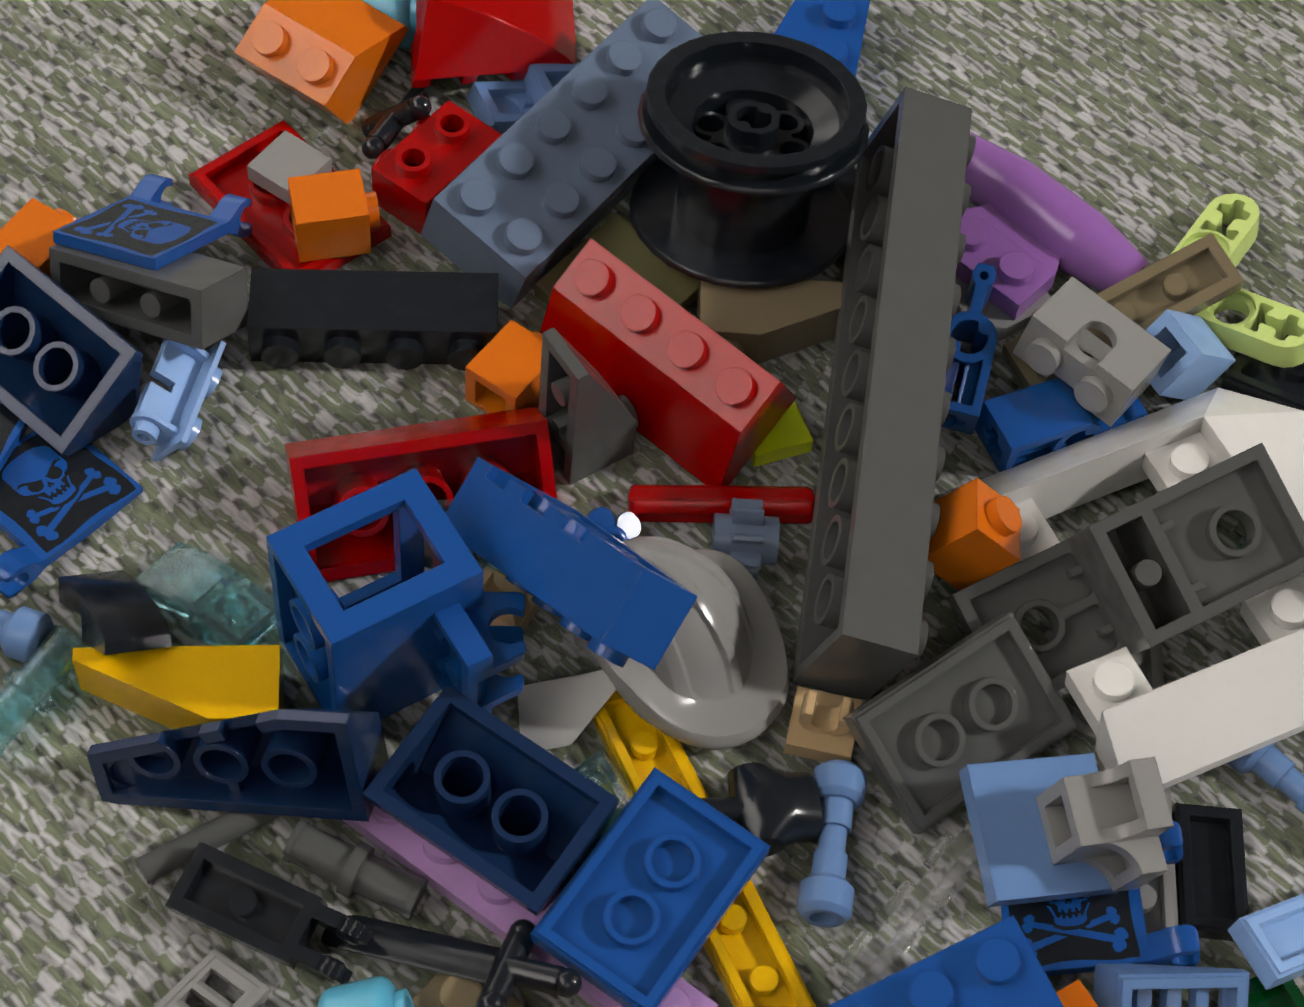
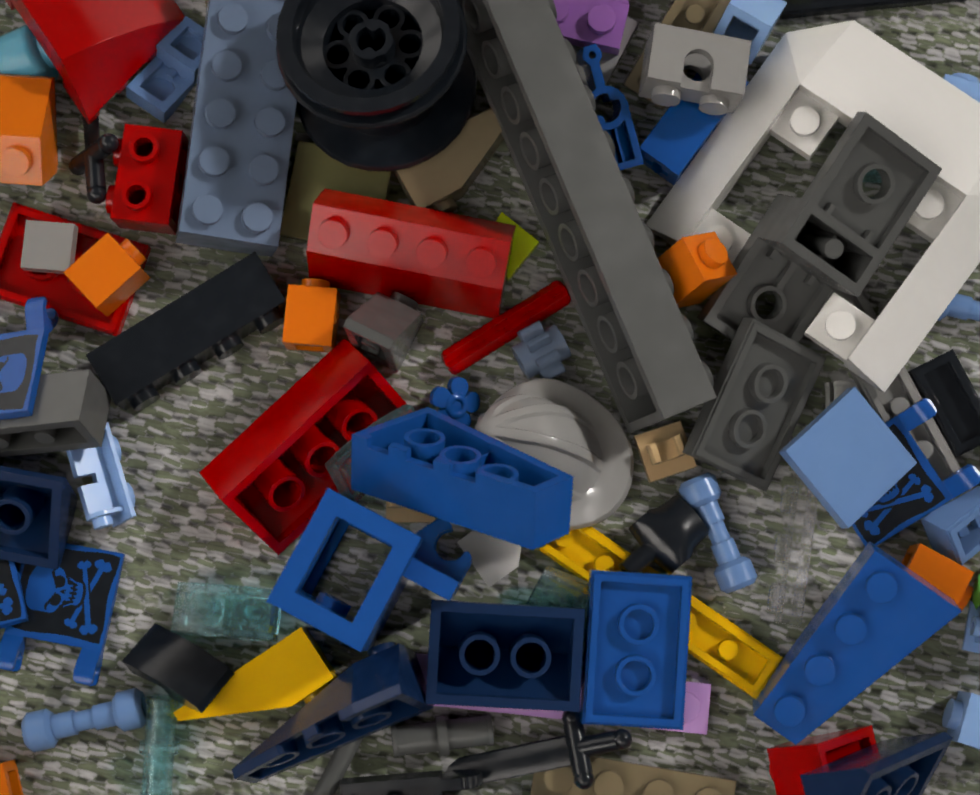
camera: 25 degrees left, 25 degrees up
light grey brick [1036,757,1174,892] -> none

